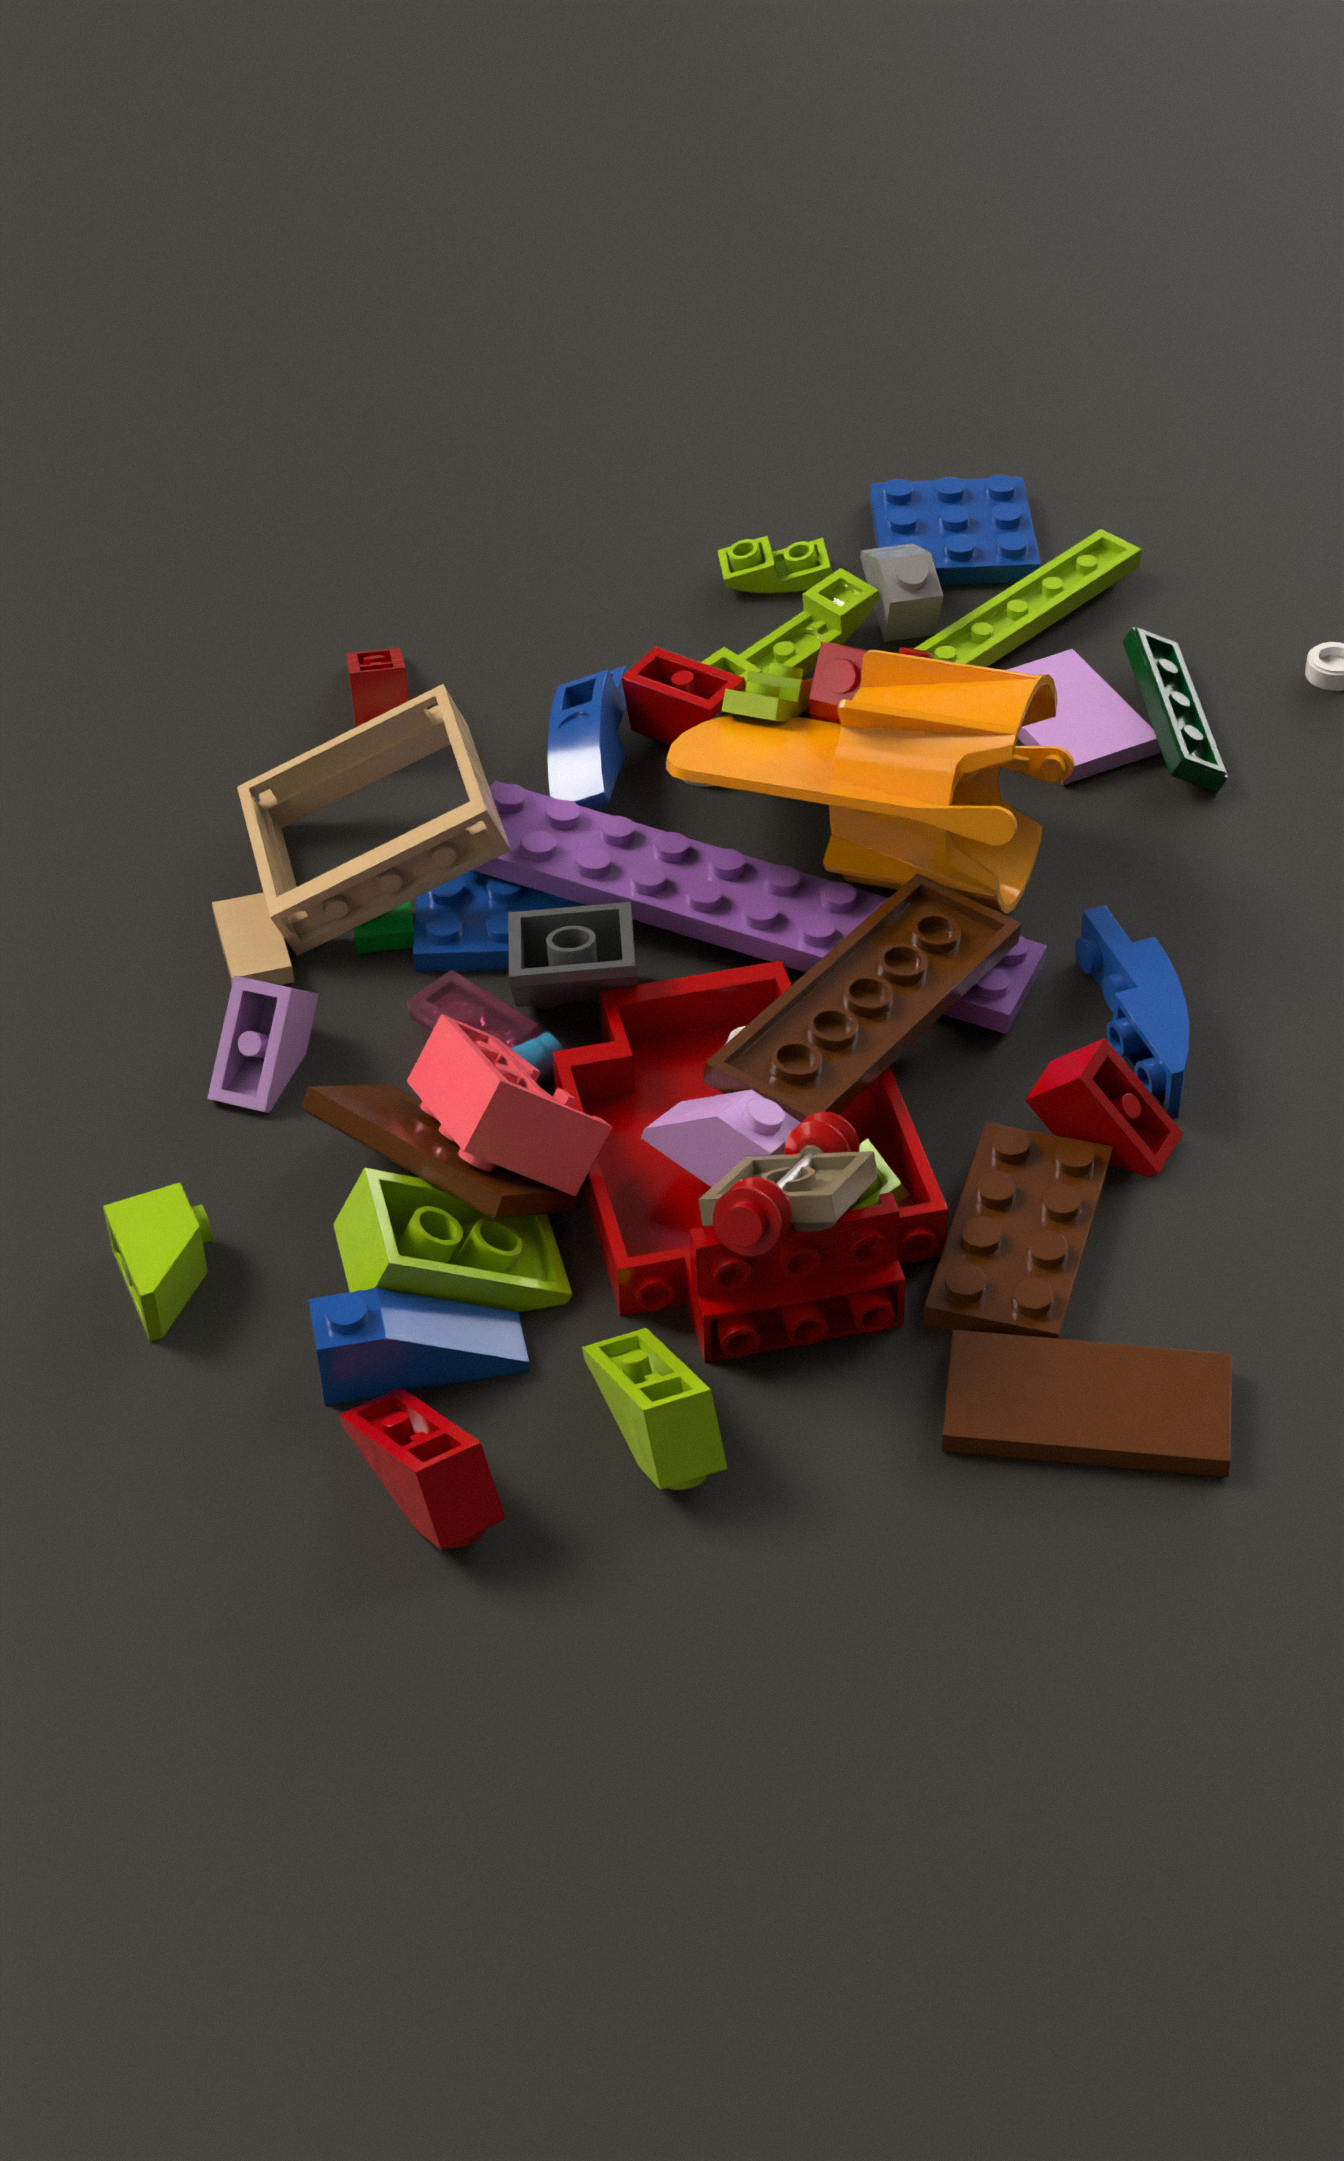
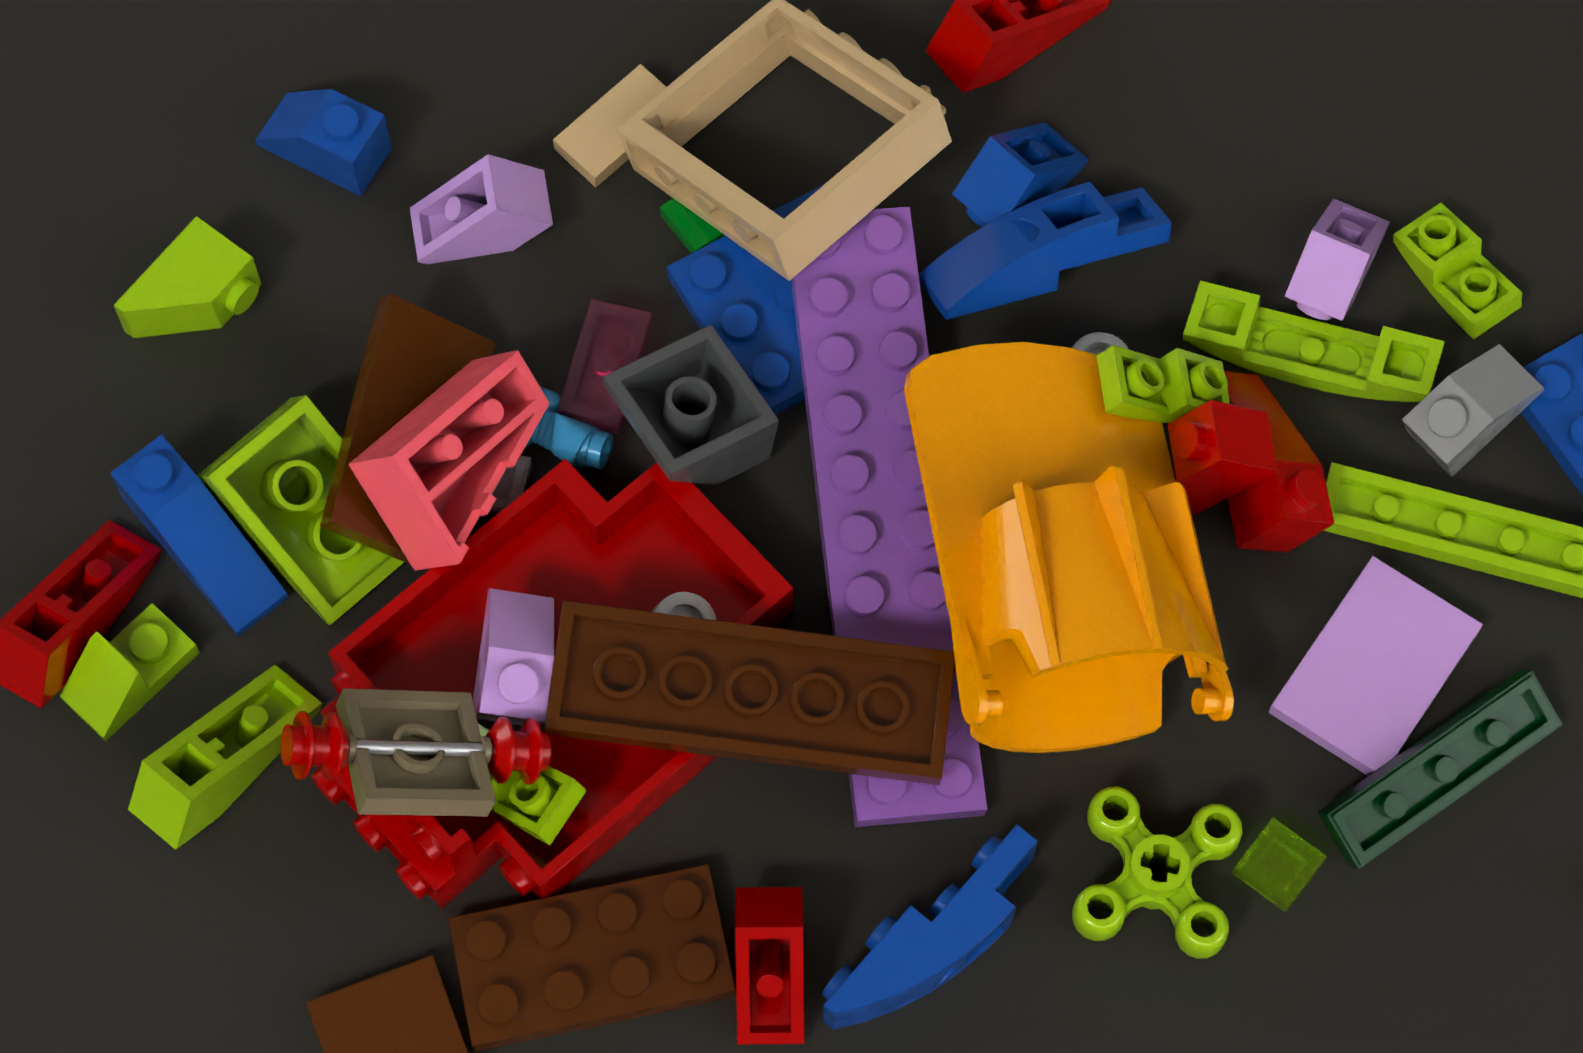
camera: 60 degrees right, 25 degrees up
red slope [621,647,746,745] -> none
none -> lime slope [60,603,200,741]
none -> blue slope [255,89,392,197]
none -> blue slope [952,122,1089,227]
none -> lime gear [1072,786,1243,959]
none -> clear neon green tile [1232,817,1327,913]
none -> lavender slope [1284,198,1390,321]

